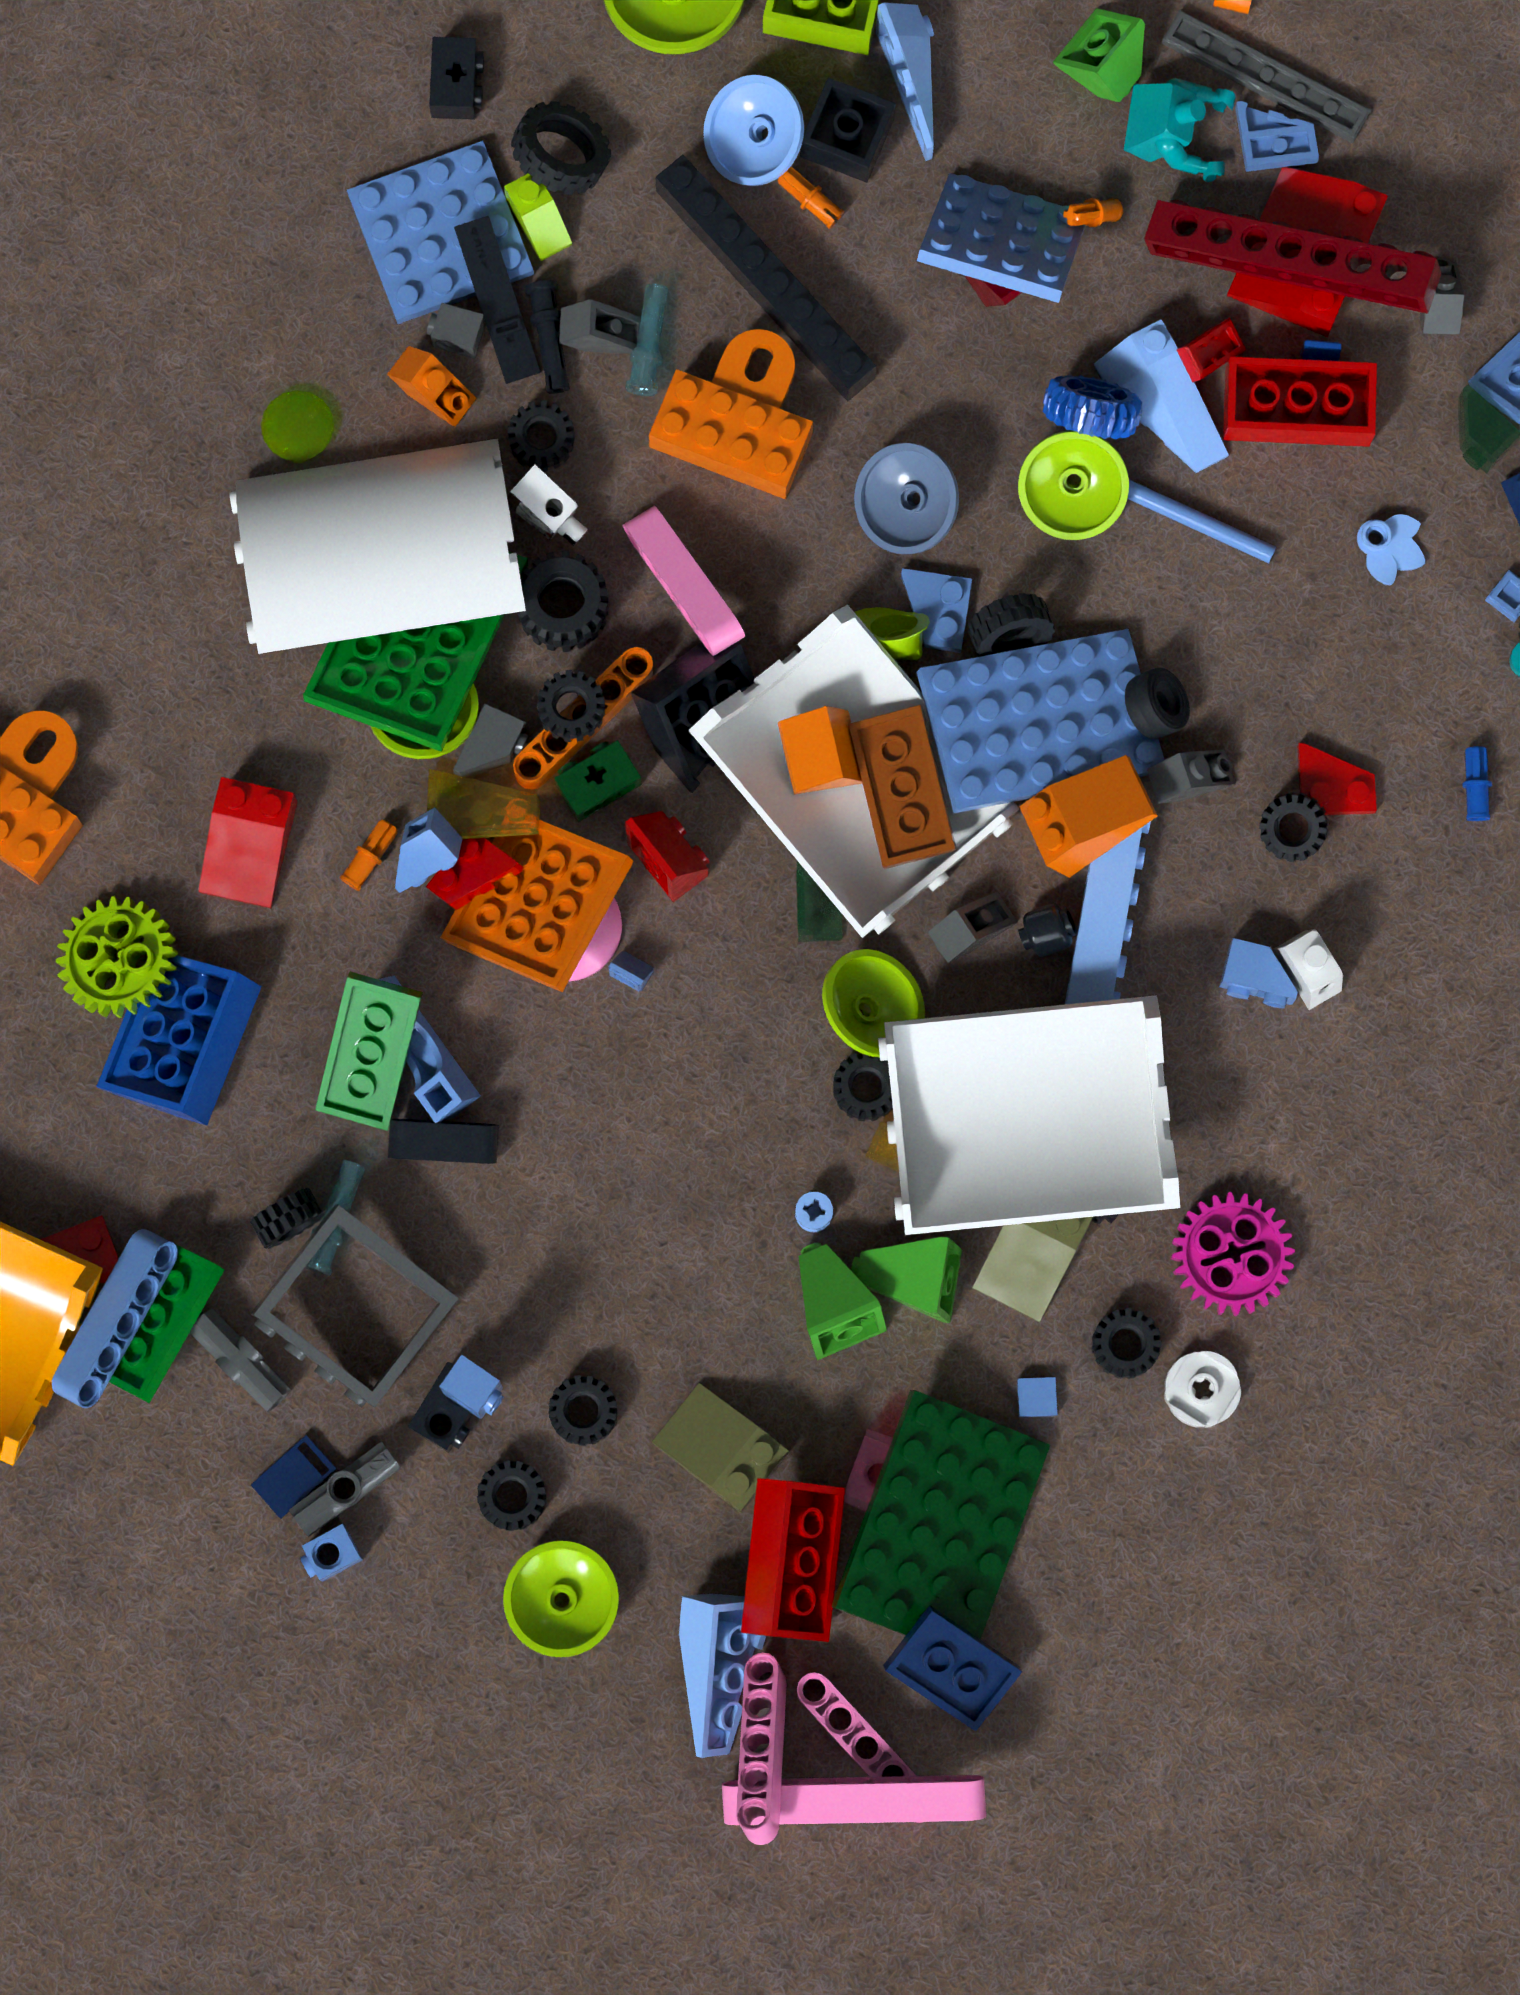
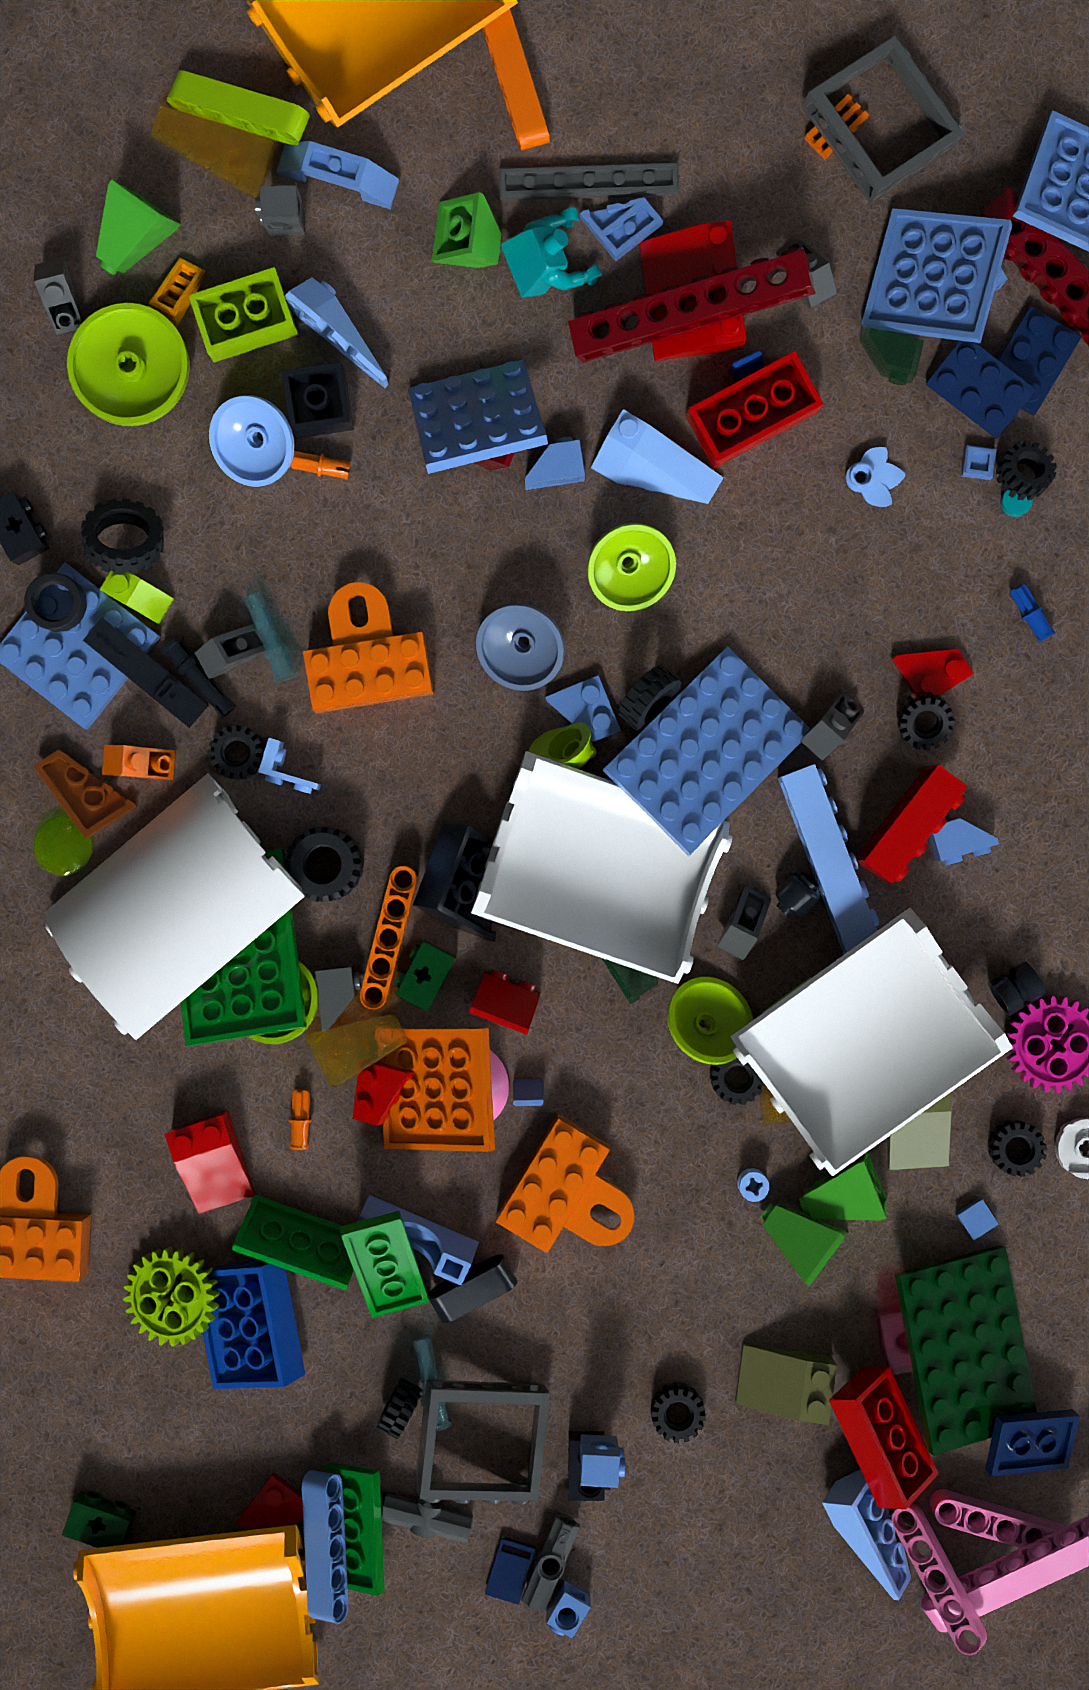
camera: 35 degrees left, 10 degrees up
medium blue slope [395,807,463,893] -> none
dark grey brick [427,303,486,359] -> none
black tyre [477,1460,547,1531] -> none
lime dish [503,1541,619,1657] -> none
white torso [507,464,588,546] -> none
black tyre [537,670,605,742] -> none
bright pink beam [623,505,745,656] -> none
black brick [655,154,876,402] -> none
orange slope [778,706,863,794] -> none
dark orange plate [849,705,957,869] -> none
orange slope [1019,755,1158,878] -> none
blue gear [1042,374,1142,439] -> none
orange axle [1063,198,1123,227] -> none
black tyre [1125,668,1190,739] -> none
medium blue piece [1127,480,1276,564] -> none
red plate [1177,317,1246,382] -> none
white torso [1272,929,1343,1010] -> none
none -> black tyre [24,572,87,632]
none -> dark orange wing [33,750,136,840]
none -> green plate [232,1195,354,1291]
none -> light blue bracket [259,738,321,794]
none -> orange brick [496,1114,635,1253]
none -> medium blue slope [525,437,585,490]
none -> red slope [855,764,968,884]
none -> black wheel [988,961,1047,1016]

